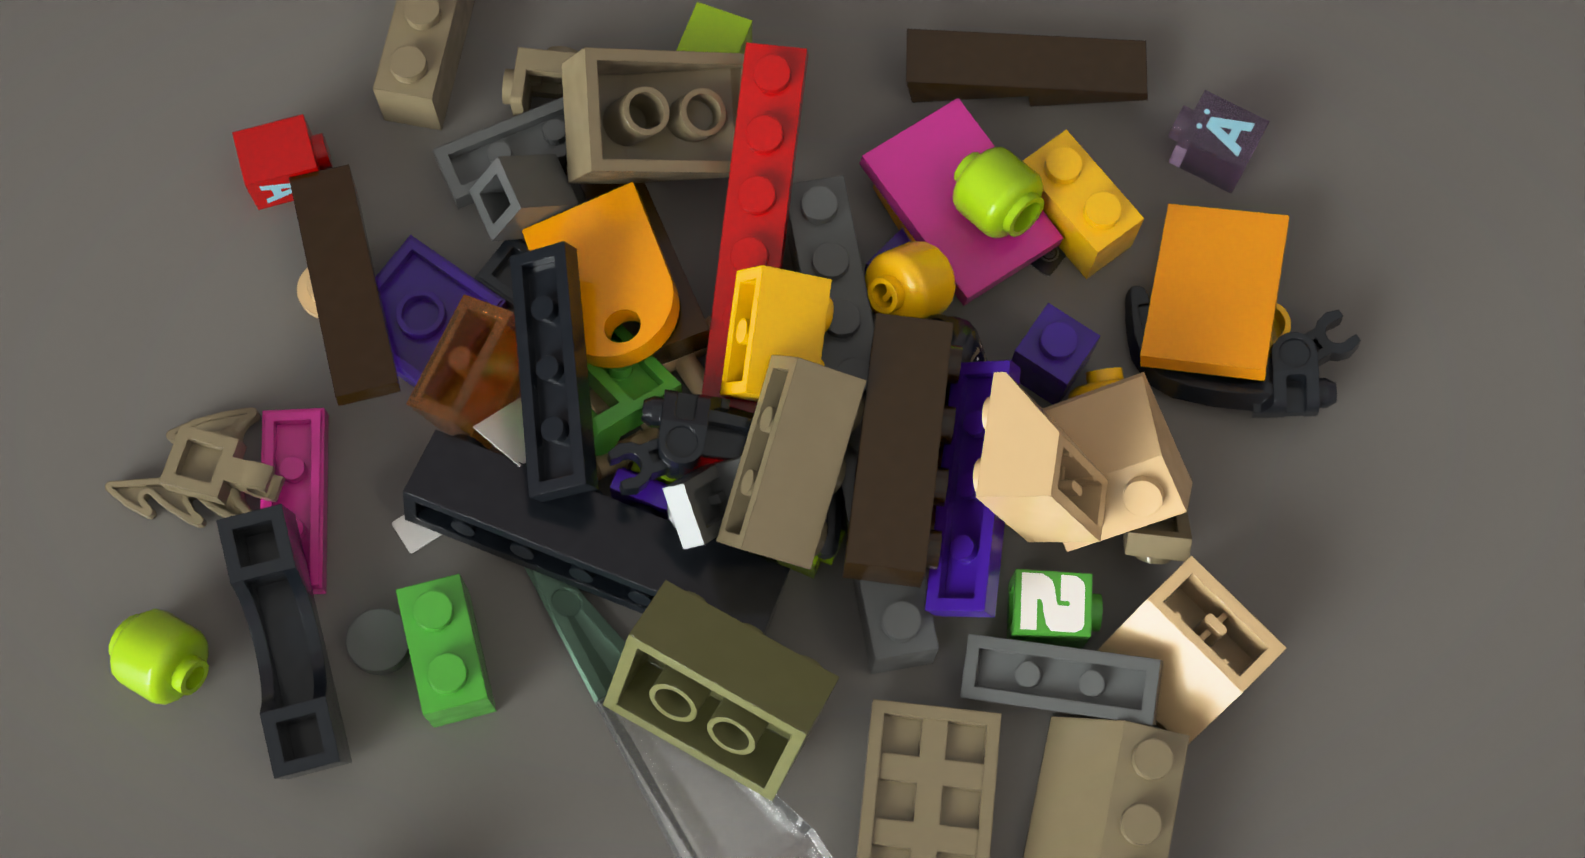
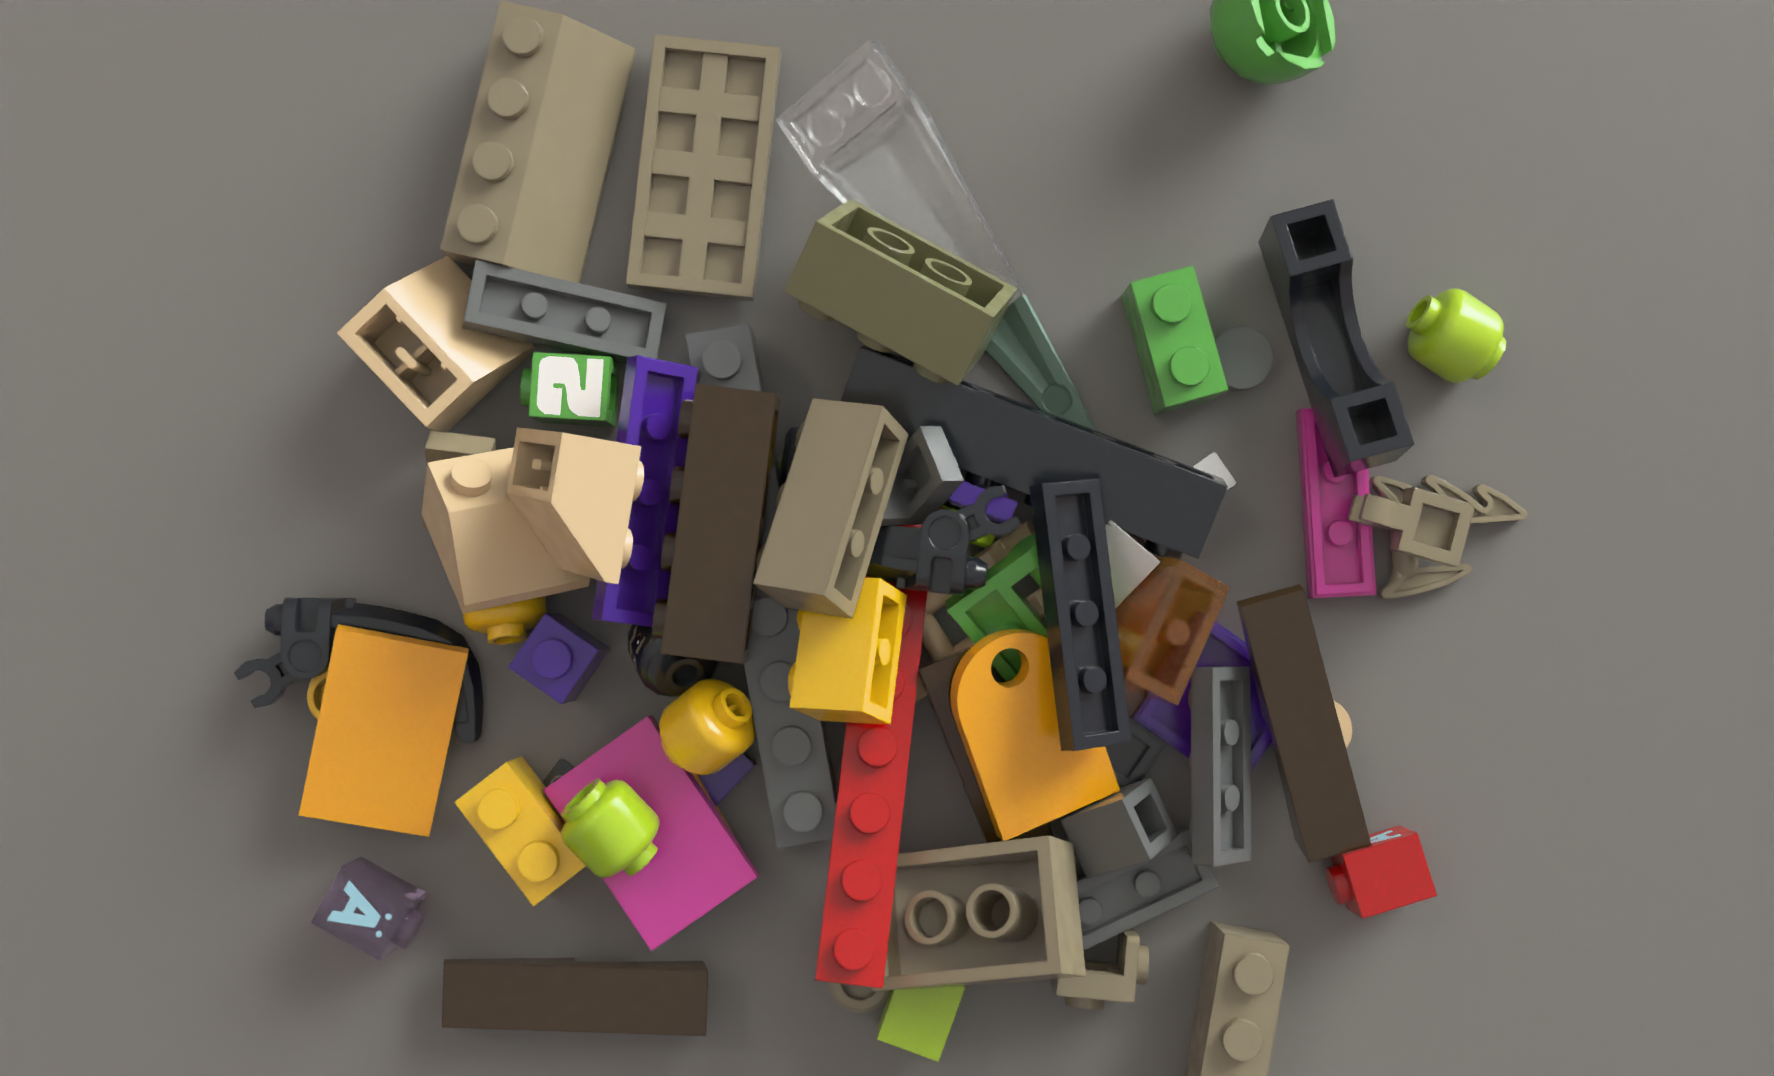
camera: 175 degrees left, 15 degrees up
none -> dark grey plate [1188,666,1251,867]

